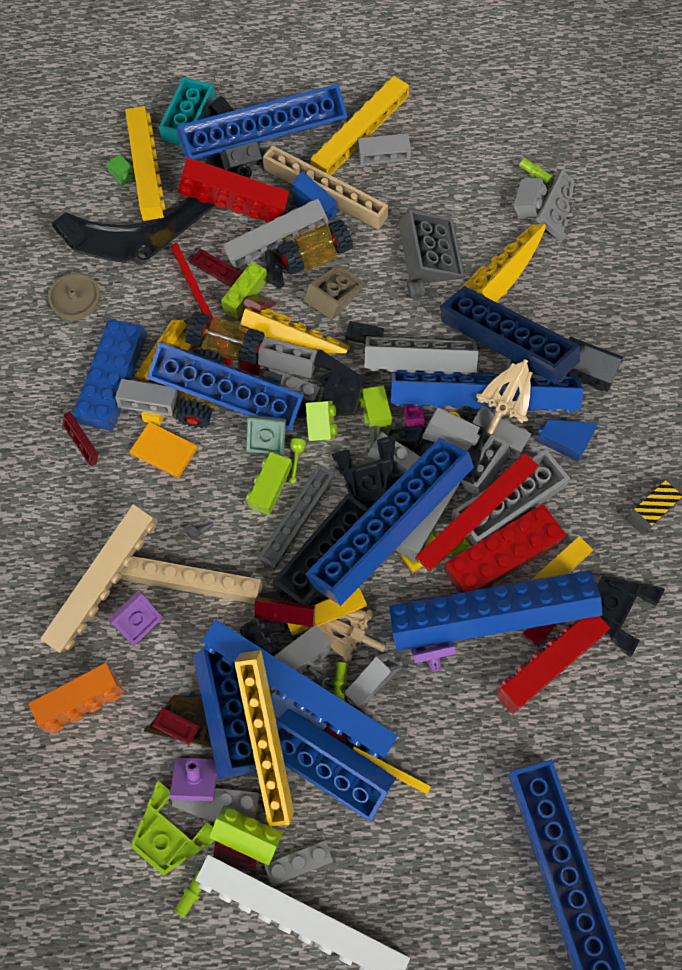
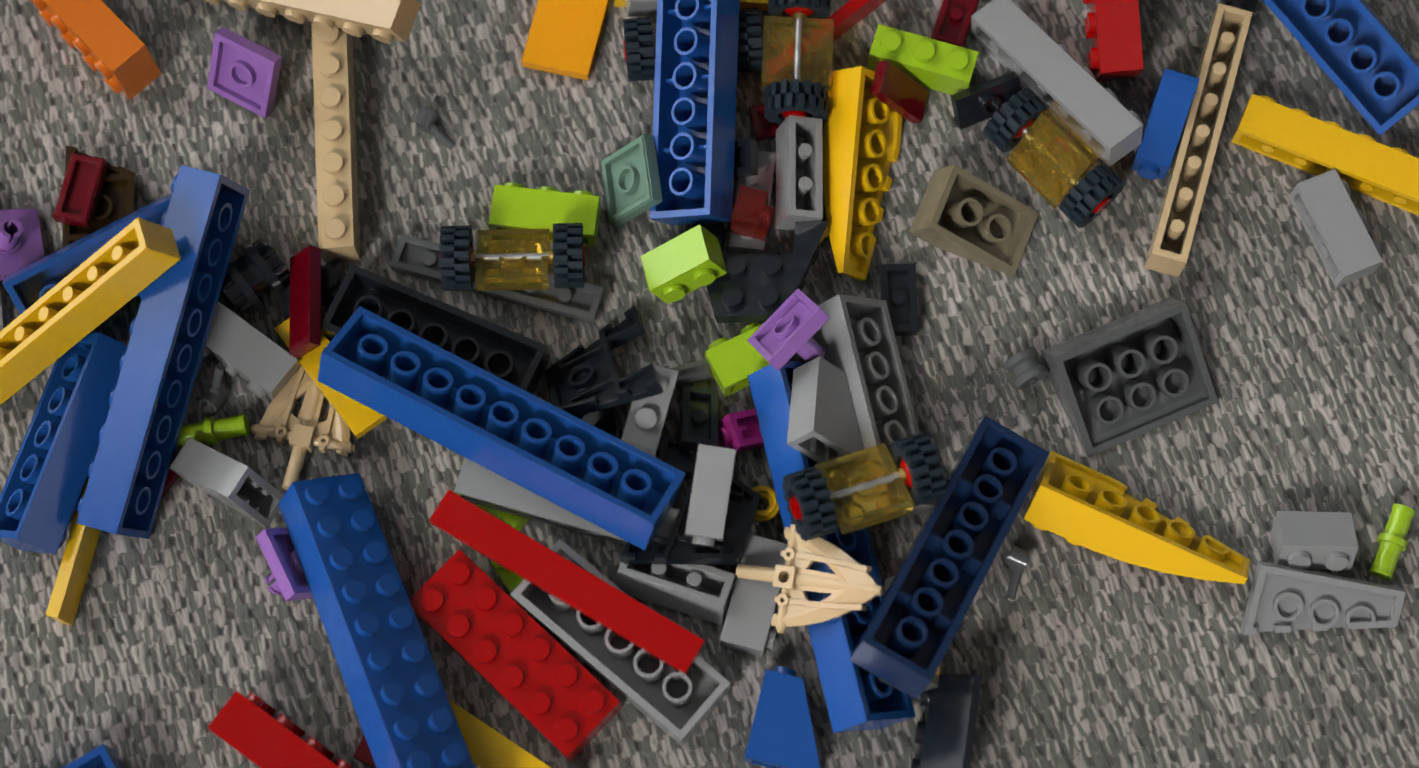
camera: 75 degrees right, 5 degrees up
lime hinge [289,438,306,484] -> none
none -> plate [439,223,585,291]
none -> clear red brick [731,185,775,241]
none -> medium lavender tile [747,288,830,371]
none -> plate [782,433,947,541]
none -> light grey slope [787,356,866,475]

